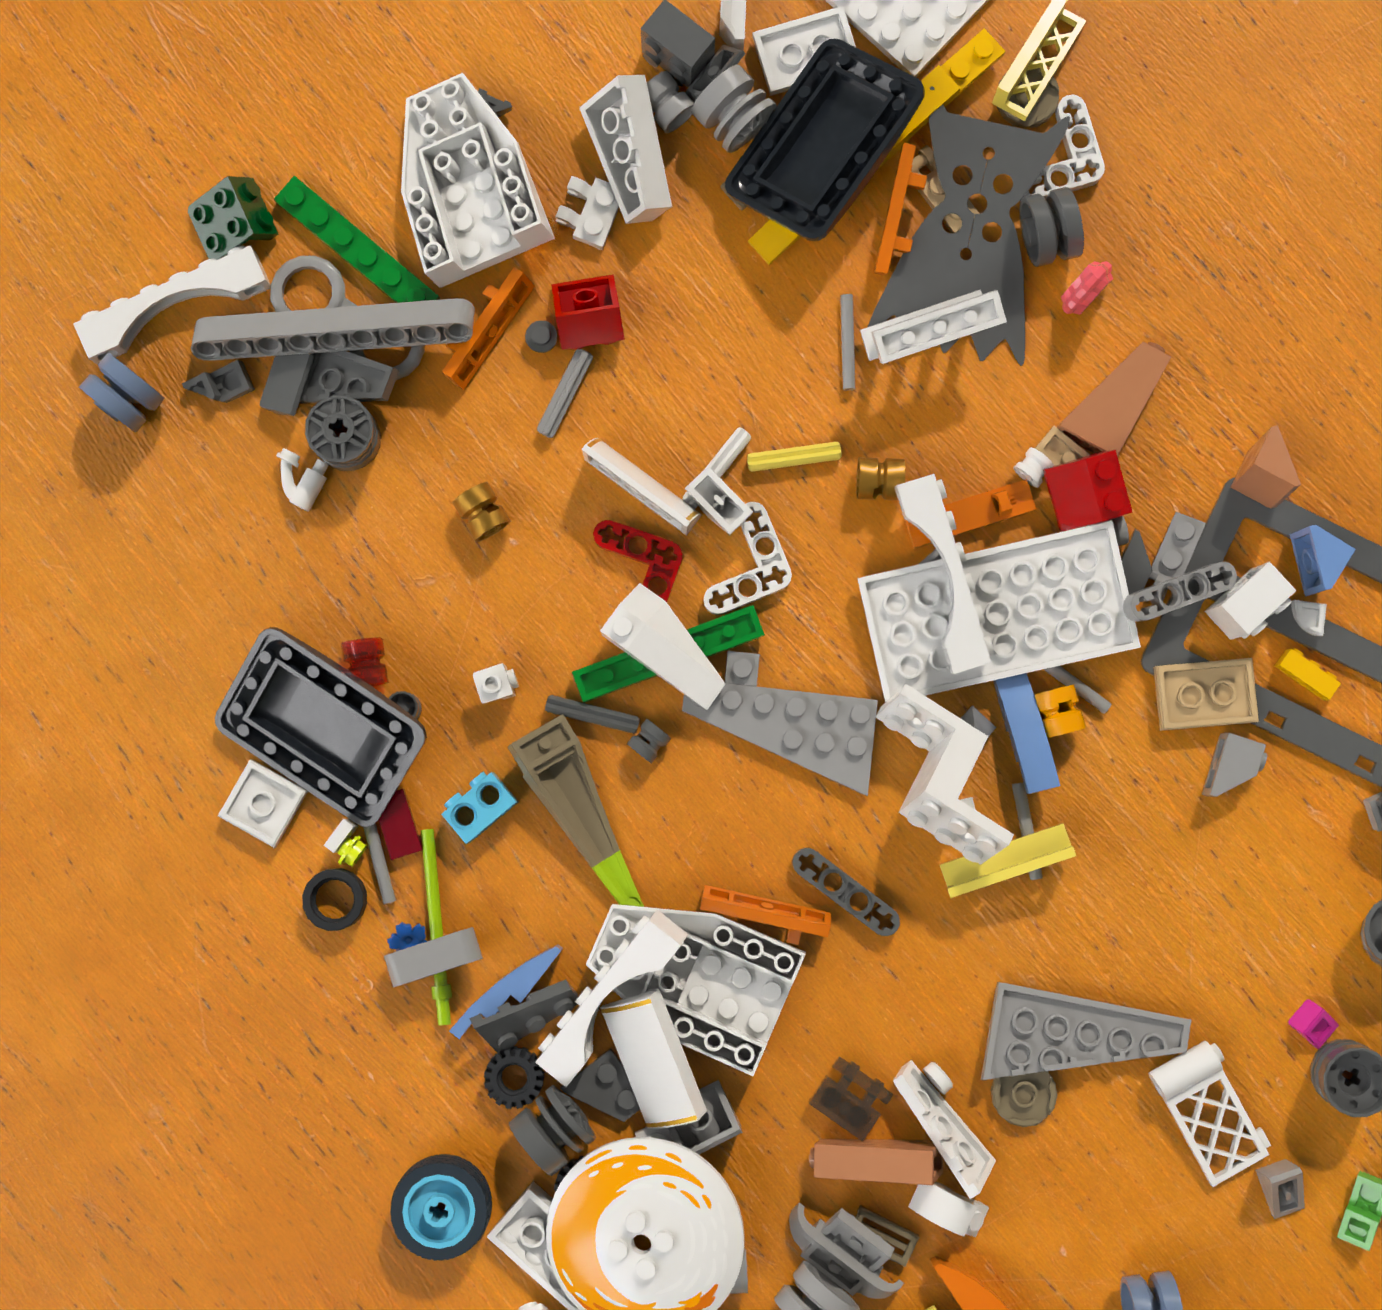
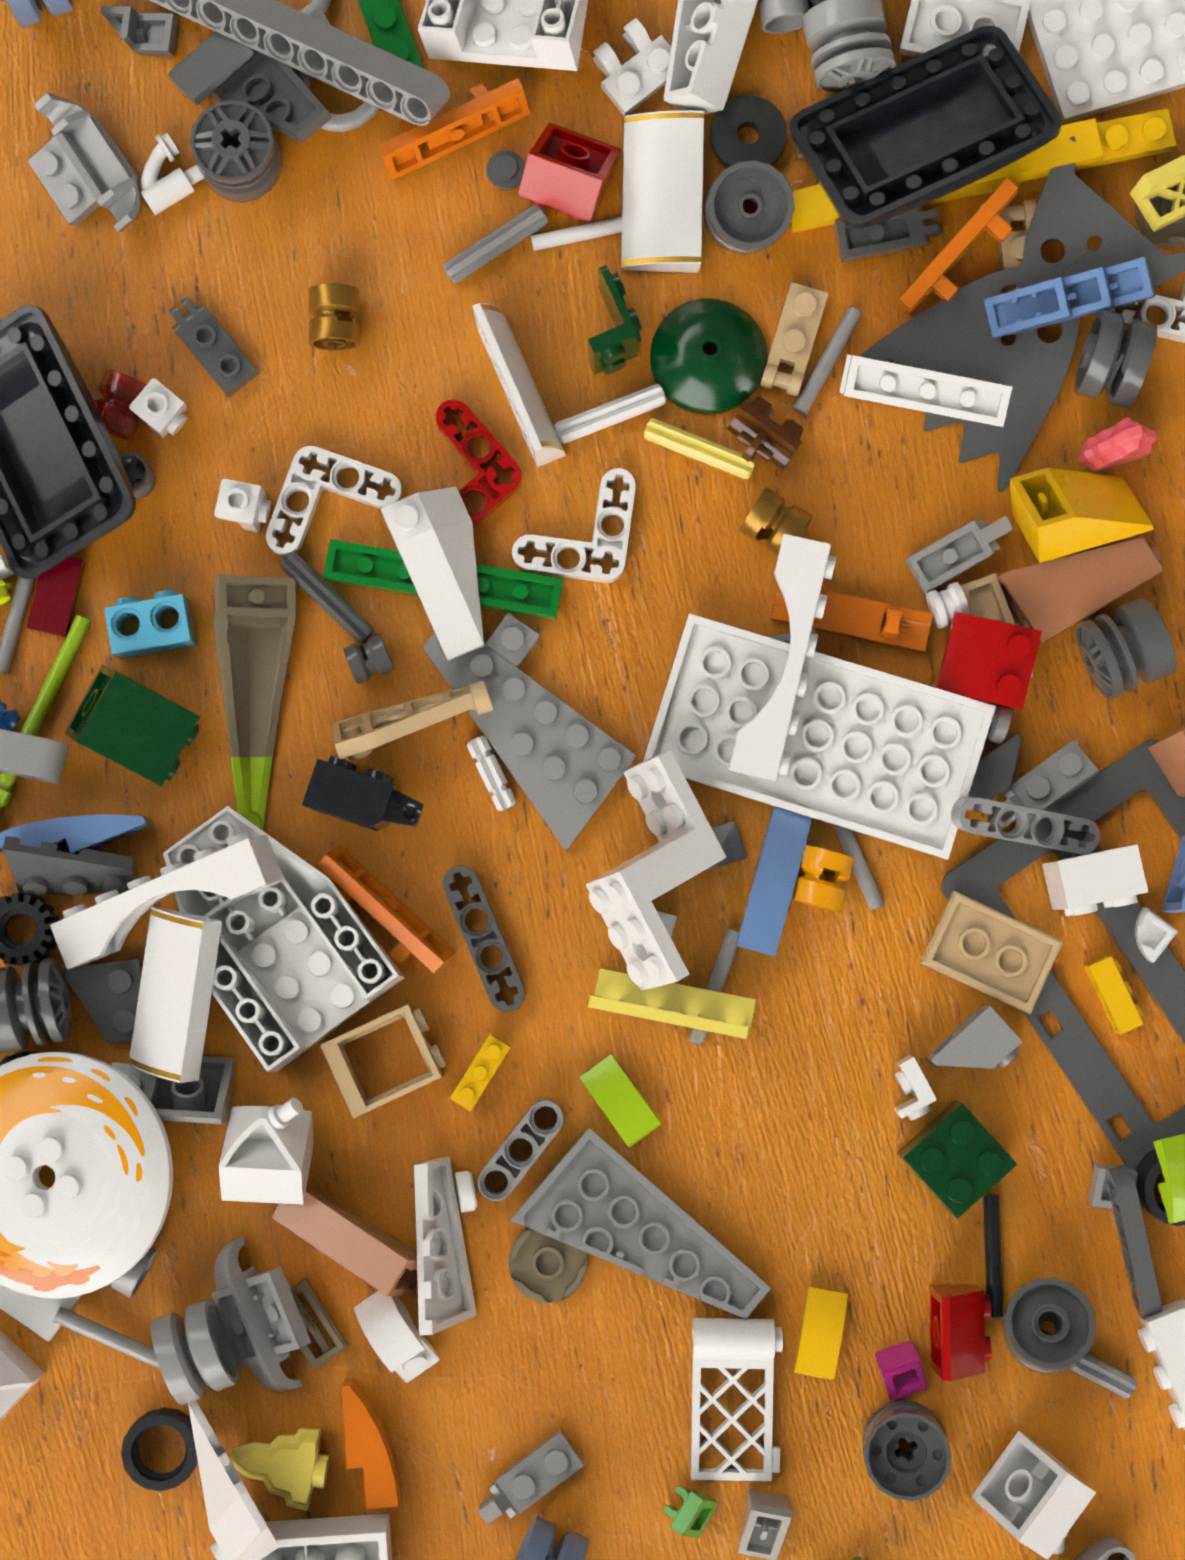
camera: 35 degrees right, 0 degrees up
white slope [685,466,753,535] -> none
clear smoke plate [808,1056,893,1141] -> none
none -> light grey plate [28,93,140,232]
none -> dark green slope [64,664,200,787]
none -> white bracket [130,379,188,439]
none -> dark grey hinge [168,296,259,397]
none -> white piece [219,1098,314,1205]
none -> white beam [266,446,403,557]
none -> black hinge [302,755,424,831]
none -> tan window [320,1003,447,1119]
none -> tan plate [331,680,493,760]
none -> yellow piece [450,1033,512,1112]
none -> white axle [467,736,516,811]
none -> light grey beam [478,1098,564,1201]
none -> light grey hinge [478,1429,584,1525]
none -> white bar [530,216,622,251]
none -> lime slope [579,1054,661,1148]
none -> dark green bracket [588,265,642,374]
none -> white slope [621,110,704,273]
none -> dark green dish [650,298,767,415]
none -> bright green tile [664,1487,719,1538]
none -> dark grey wheel [704,160,794,255]
none -> pearl dark grey tile [710,96,787,169]
none -> reddish brown hips [727,396,804,470]
none -> tan plate [760,282,828,397]
none -> yellow slope [794,1287,848,1380]
none -> dark grey hinge [834,206,943,263]
none -> white bracket [894,1054,937,1121]
none -> dark green brick [897,1100,1017,1219]
none -> light grey hinge [905,516,1014,595]
none -> red slope [929,1284,992,1381]
none -> black bar [983,1194,1003,1318]
none -> medium blue slope [984,257,1155,338]
none -> yellow slope [1010,468,1153,563]
none -> dark grey wheel [1076,597,1177,700]

